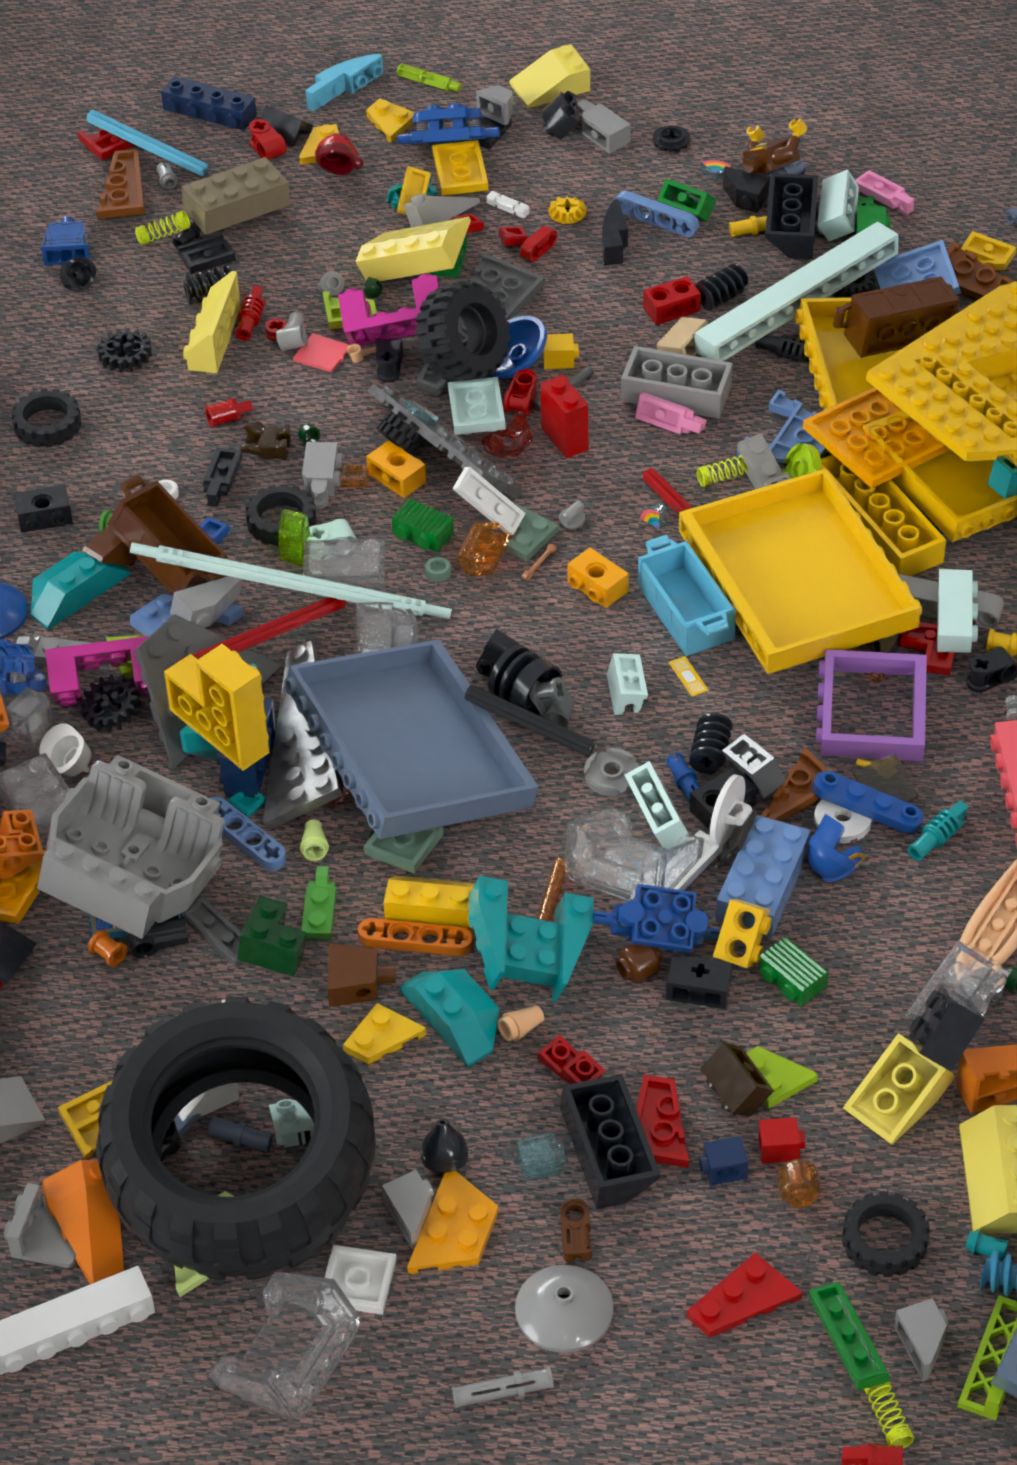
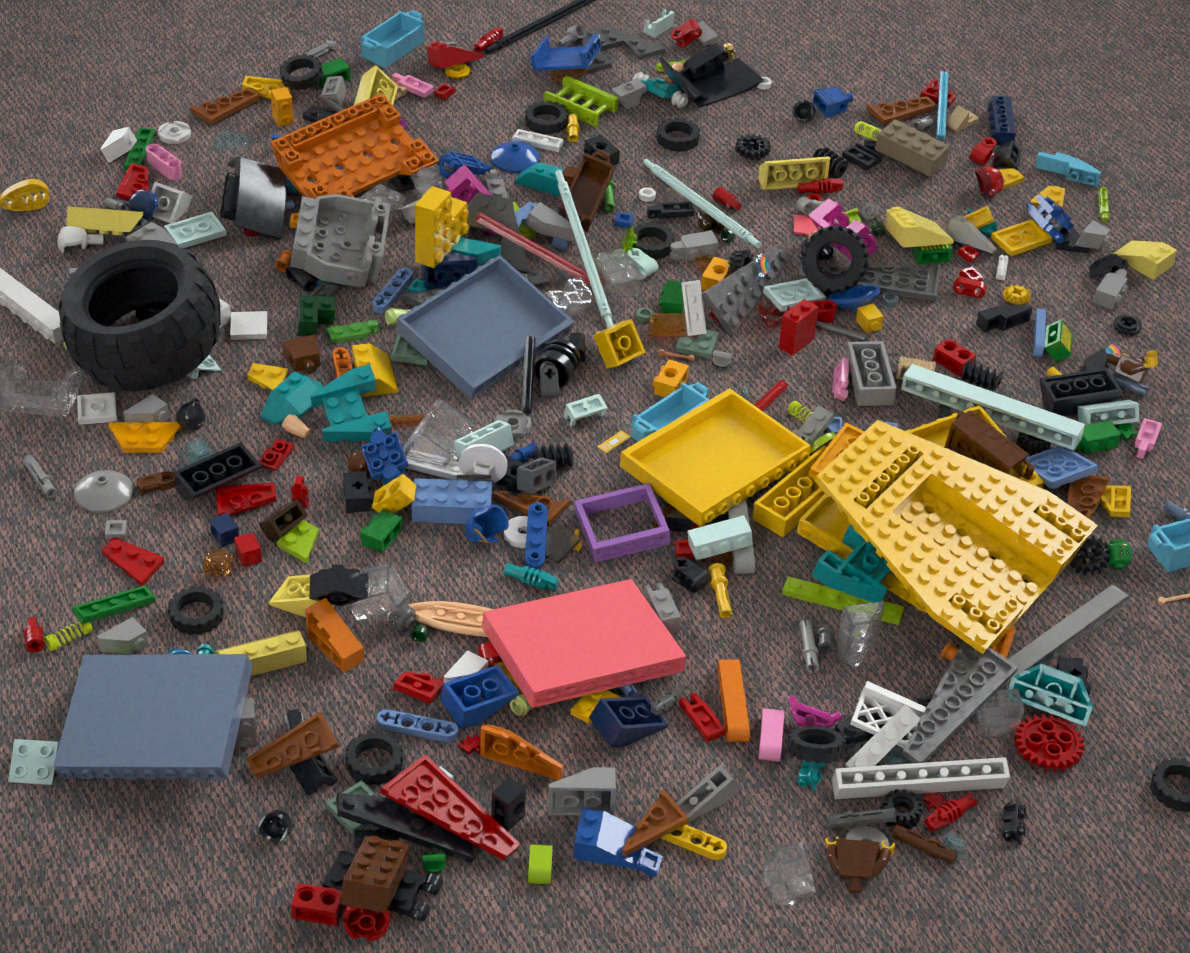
camera: 65 degrees right, 5 degrees down
none -> light grey plate [105,520,127,540]
none -> red hinge [291,476,309,509]
none -> yellow piece [593,319,645,368]
none -> light aqua axle [643,159,762,248]
none -> tan slope [946,105,979,133]

